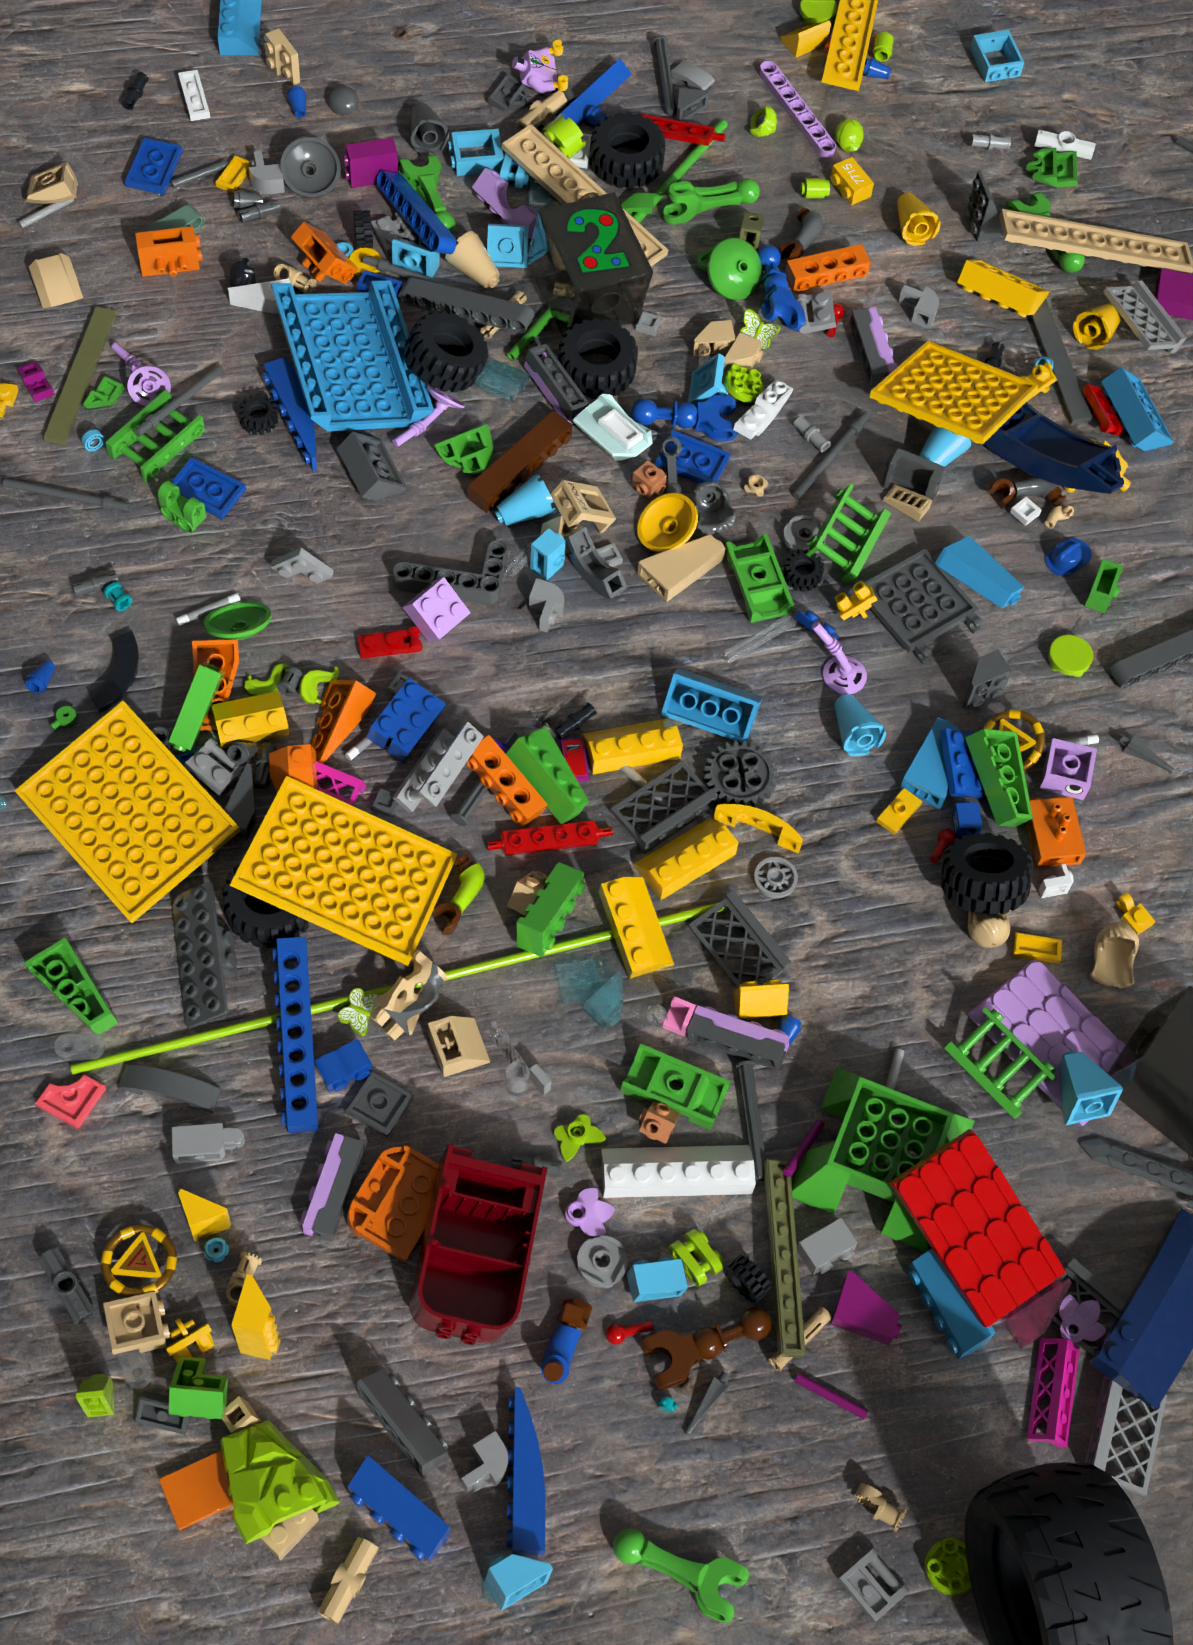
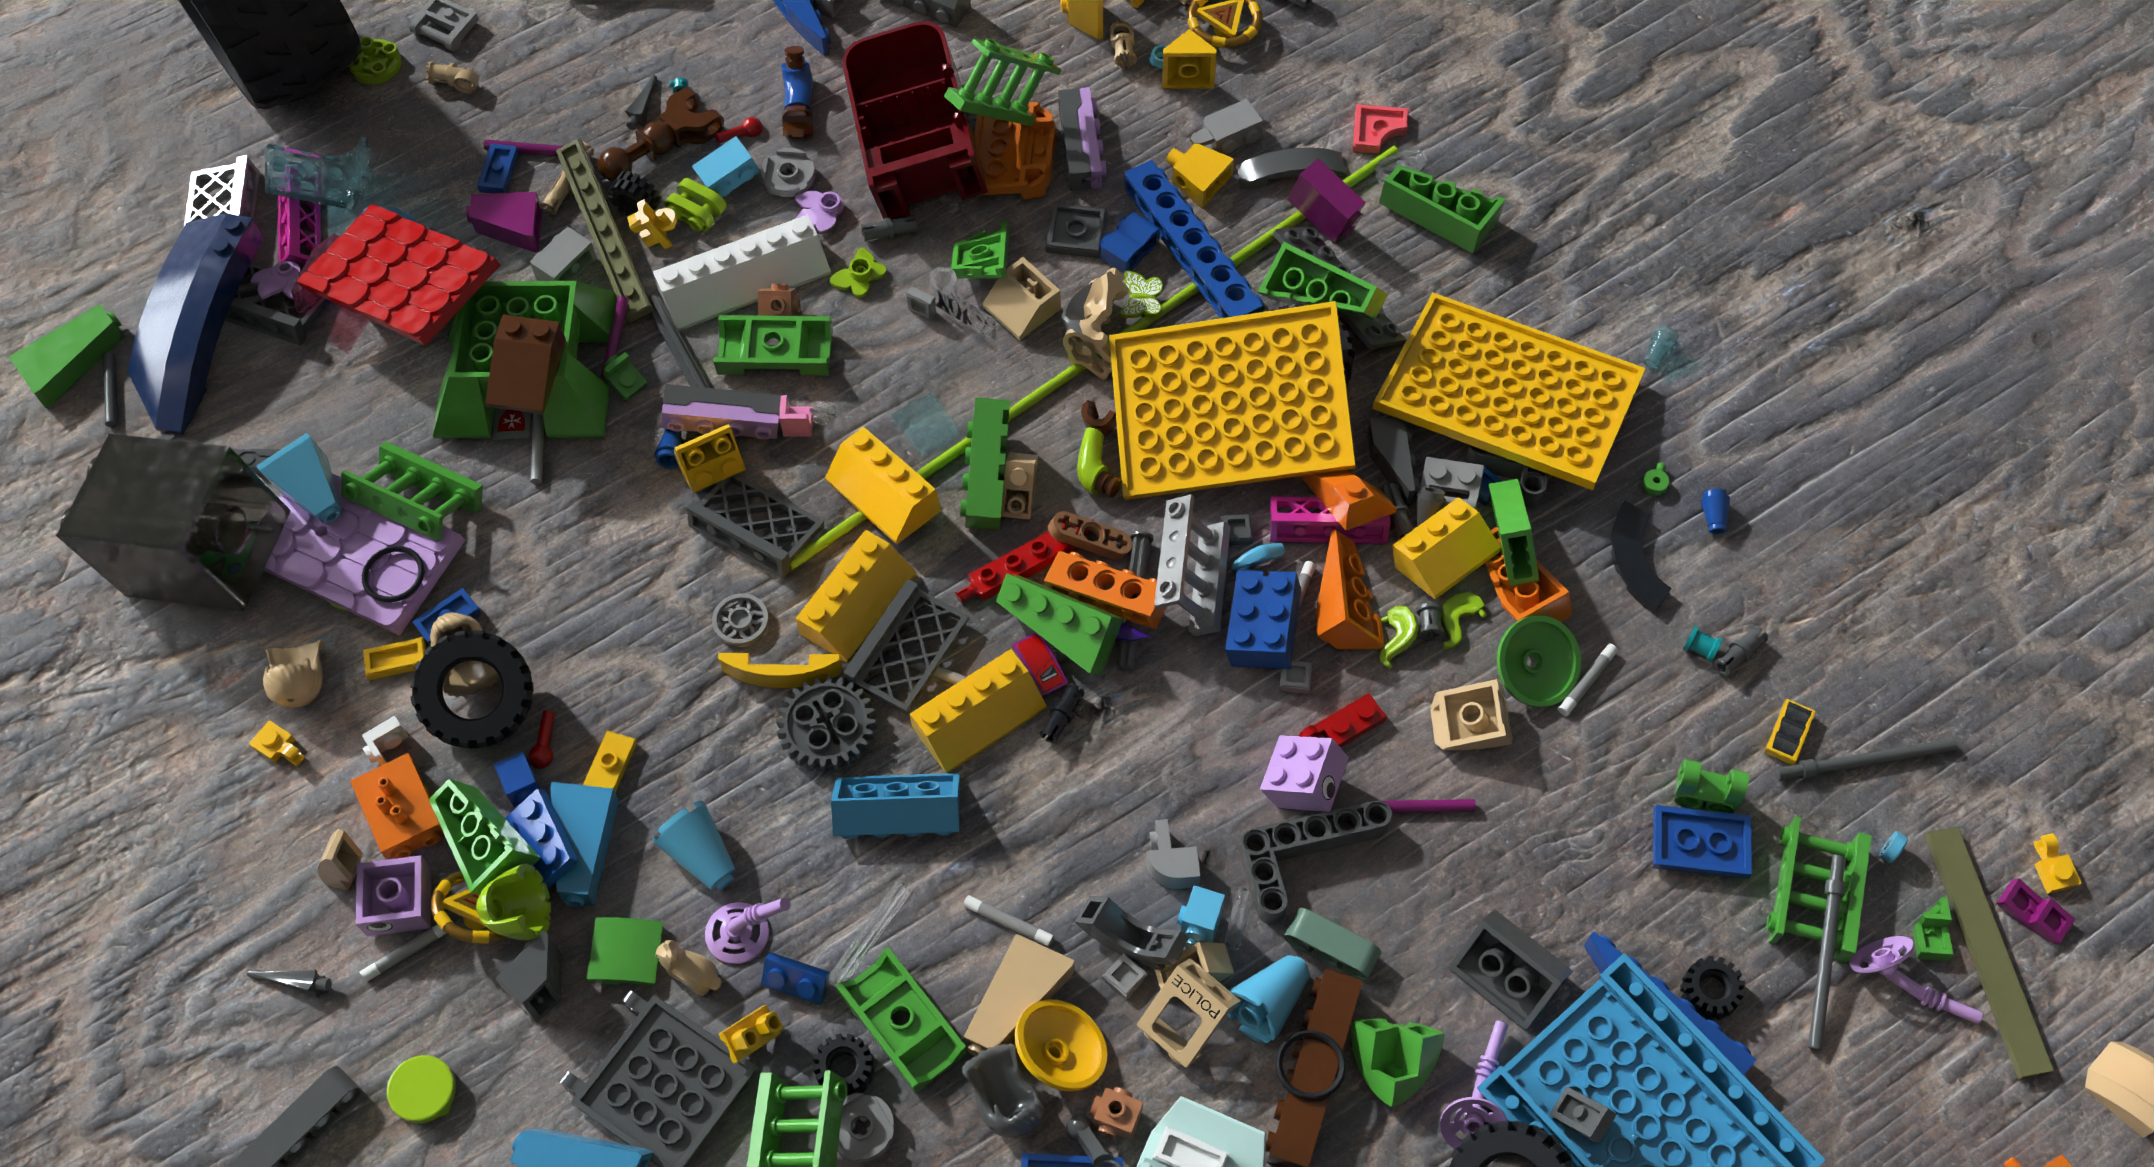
camera: 165 degrees right, 0 degrees up
light grey plate [270,548,334,584] -> none
clear light blue slope [583,971,623,1030] -> none
none -> clear light blue bracket [265,136,372,210]
none -> tan slope [318,829,363,891]
none -> black tyre [361,546,425,603]
none -> blue plate [412,588,481,646]
none -> lime hair [476,864,551,940]
none -> blue plate [477,143,519,194]
none -> reddish brown slope [485,315,567,414]
none -> bright green slope [586,917,663,987]
none -> bright green bracket [603,352,648,402]
none -> yellow hips [627,200,677,249]
none -> tan animal [655,940,722,996]
none -> bright green fence [944,38,1062,126]
none -> bright green wing [951,220,1010,279]
none -> light grey bar [963,895,1054,947]
none -> medium nougat beam [1048,511,1132,560]
none -> yellow torso [1166,144,1234,208]
none -> medium azure arm [1231,543,1285,575]
none -> bright green wedge [1258,242,1388,320]
none -> black tyre [1276,1030,1346,1100]
none -> sand green beam [1283,908,1382,981]
none -> magenta brick [1287,158,1366,243]
none -> magenta bar [1382,799,1476,813]
none -> tan slope [1430,679,1513,750]
none -> dark grey slope [1549,1086,1617,1144]
none -> tile [1764,699,1816,765]

